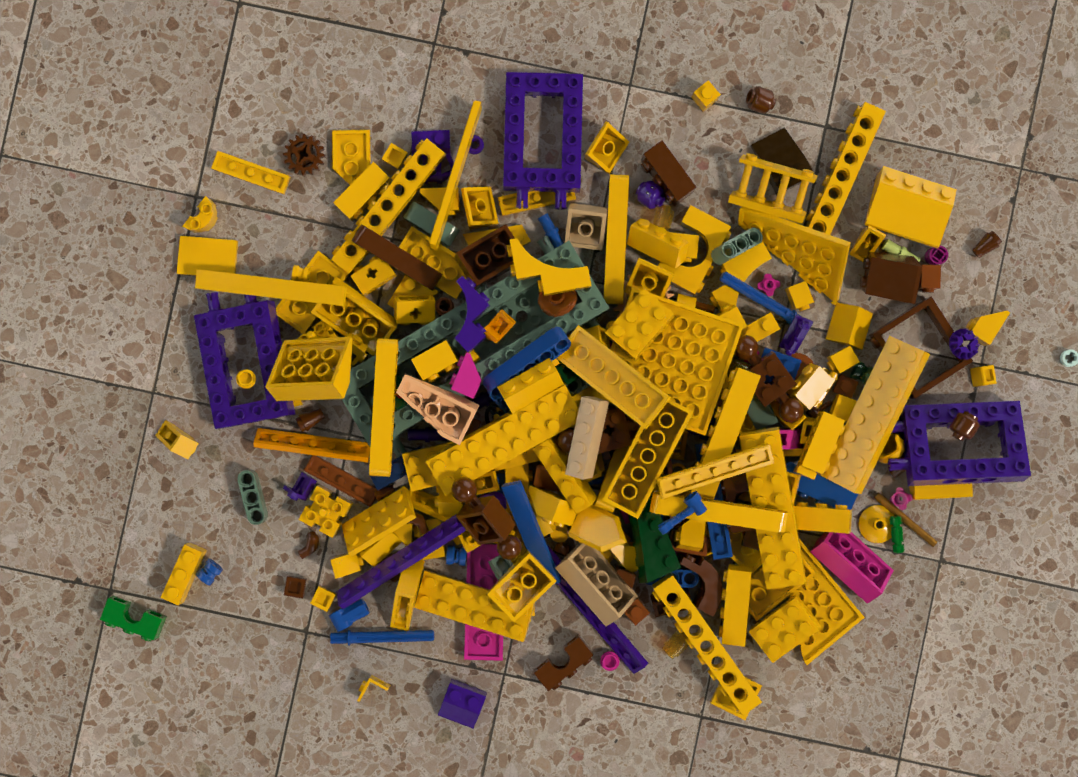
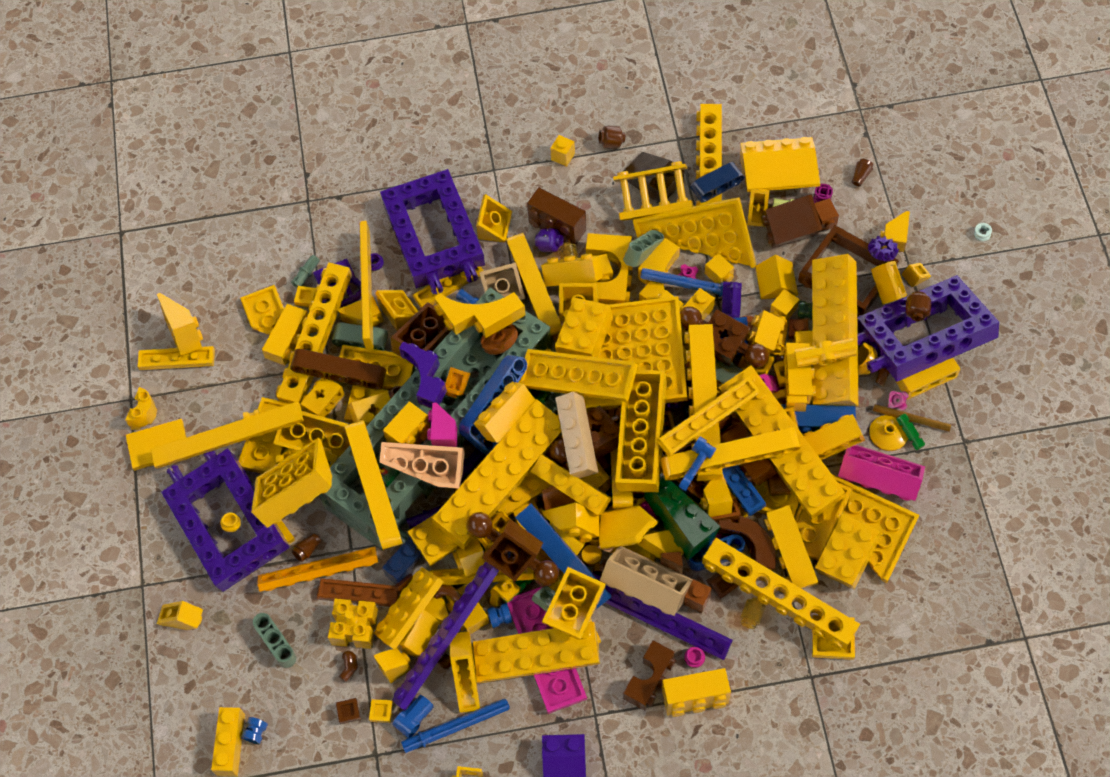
camera: 15 degrees left, 25 degrees down
reddish brown gear [283,134,326,177] -> none
dark purple bracket [283,472,317,501] -> none
none -> yellow slope [157,293,203,356]
none -> sand green axle [291,255,320,288]
none -> yellow brick [662,668,731,717]
none -> dark blue beam [690,162,745,203]
none -> yellow piece [795,338,857,367]
none -> yellow slope [870,261,907,304]

